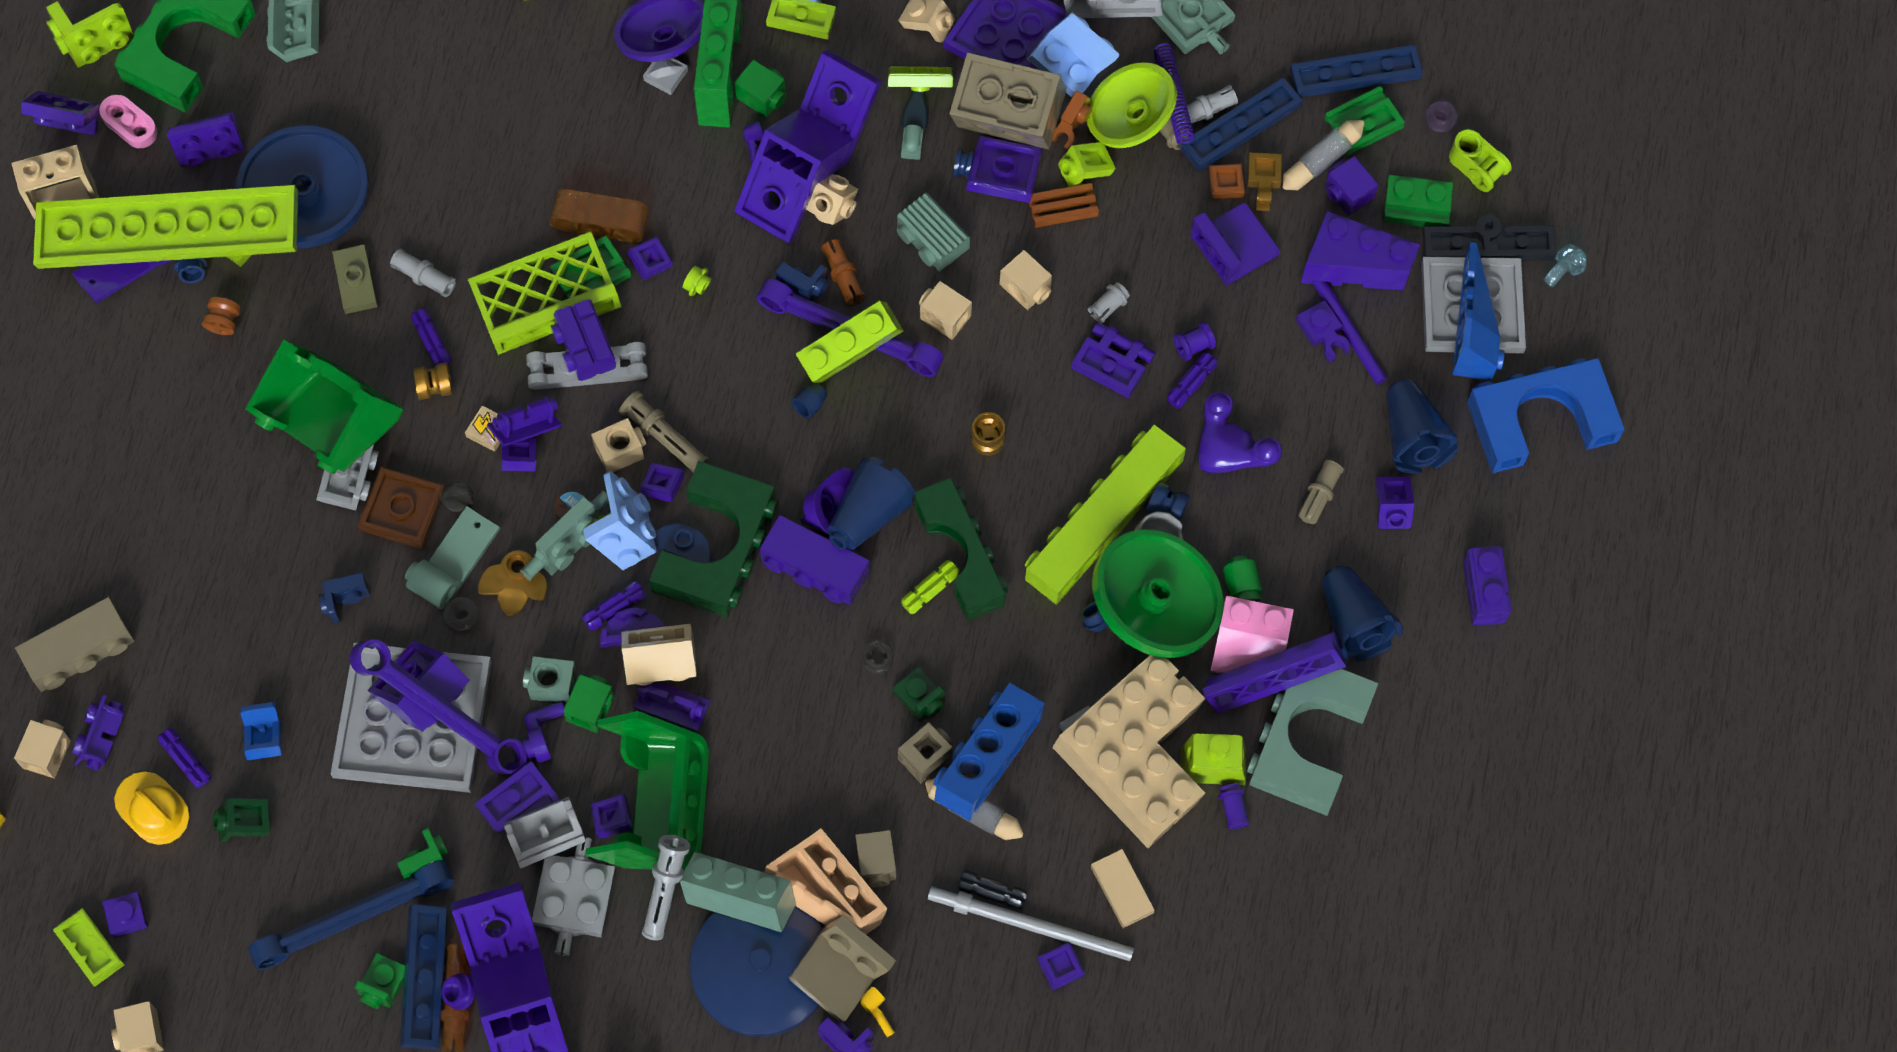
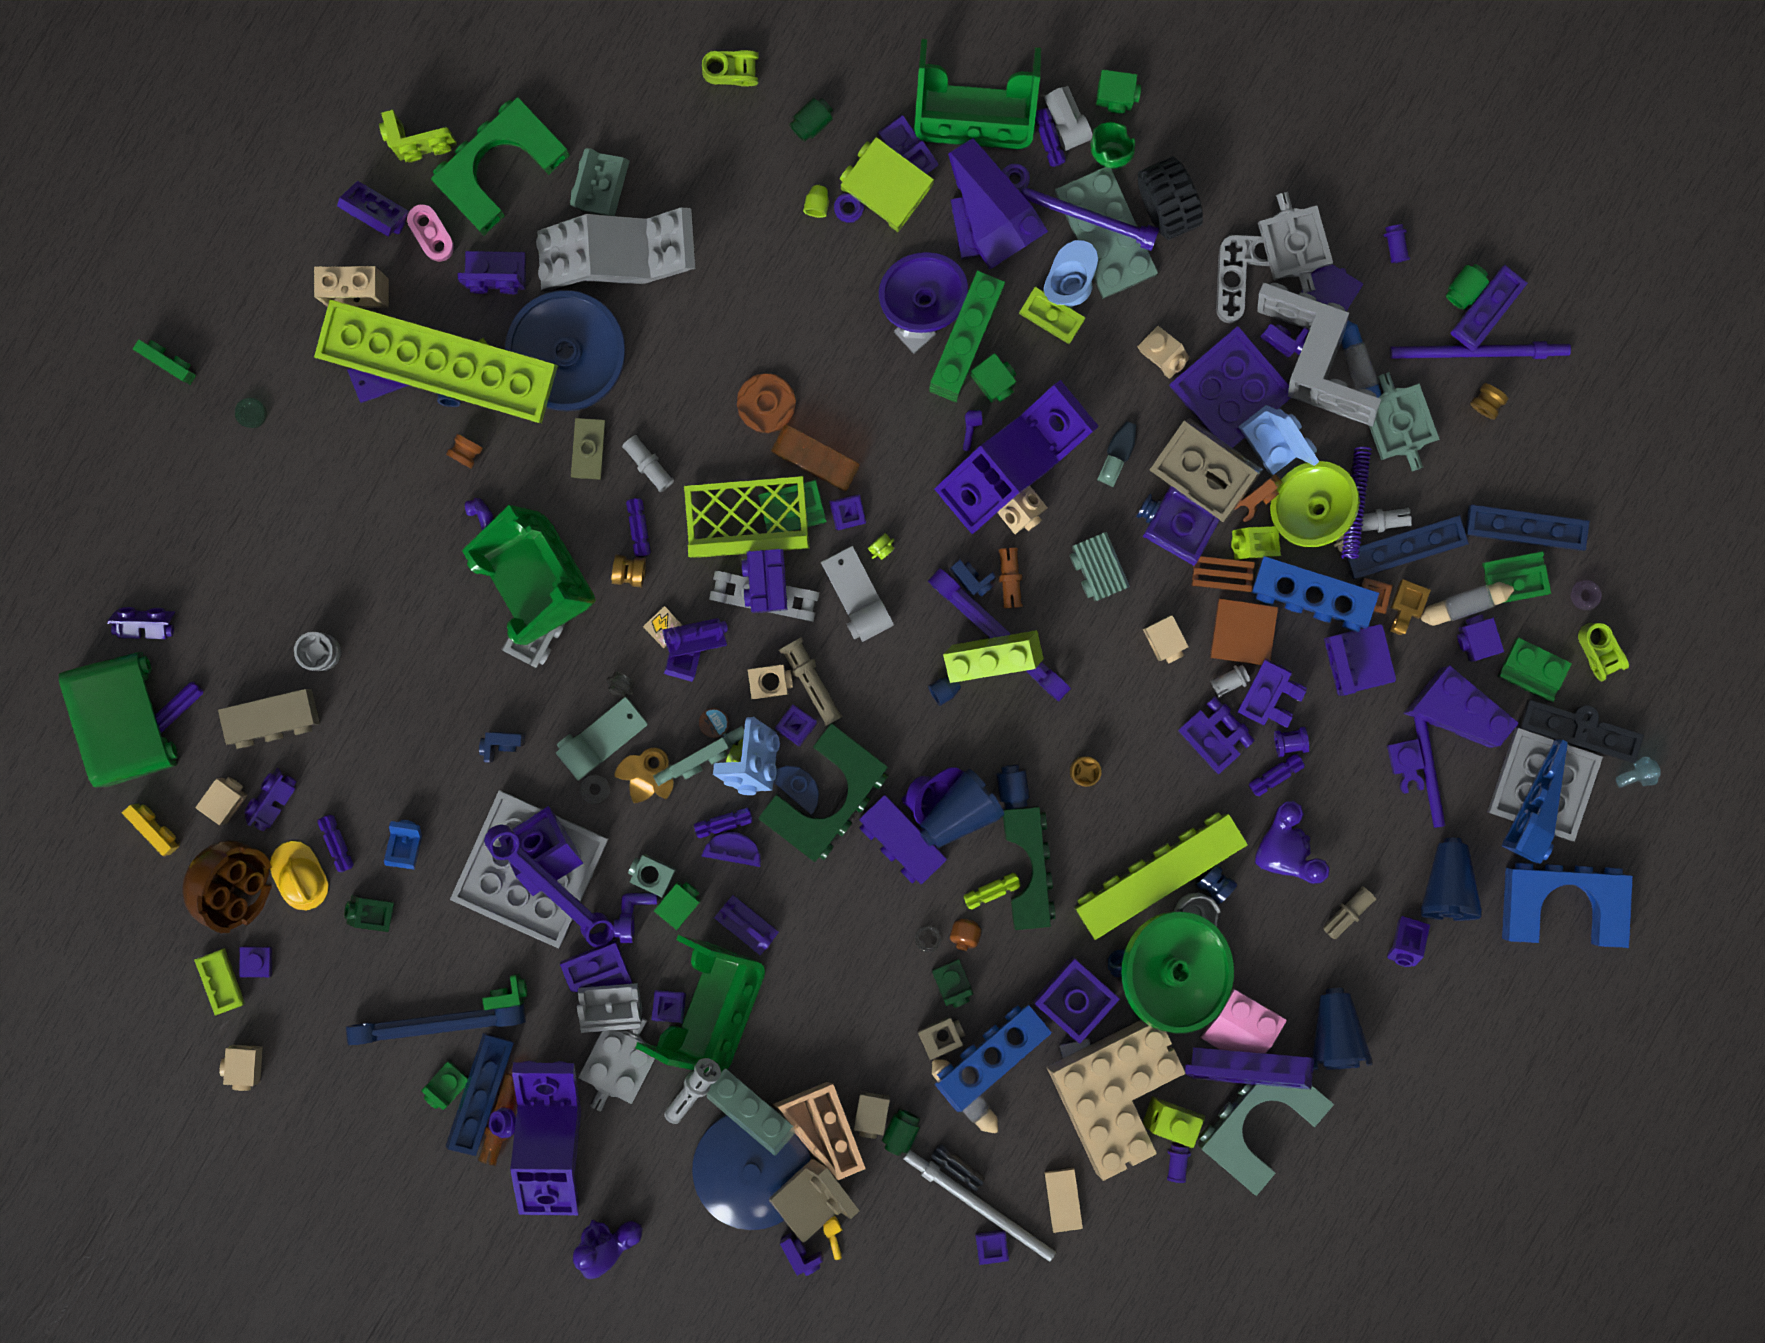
camera: 15 degrees right, 20 degrees up
reddish brown plate [357,466,446,549] -> none
tan slope [621,624,696,686] -> none
plate [888,66,953,92] -> none
tan brick [919,281,972,340] -> none
green brick [1223,556,1263,603] -> none
dark purple brick [1463,546,1512,626] -> none
none -> reddish brown cylinder [182,841,272,933]
none -> light grey wheel [294,632,341,671]
none -> dark purple arm [465,498,494,530]
none -> light grey bracket [536,207,695,290]
none -> dark orange tile [737,374,796,433]
none -> light grey door [821,546,894,642]
none -> dark green brick [881,1109,921,1156]
none -> dark orange piece [950,919,982,951]
none -> dark blue brick [996,764,1030,809]
none -> dark purple brick [1033,956,1120,1044]
none -> dark orange tile [1210,599,1278,665]
none -> dark purple plate [1238,658,1307,728]
none -> blue brick [1251,556,1379,632]

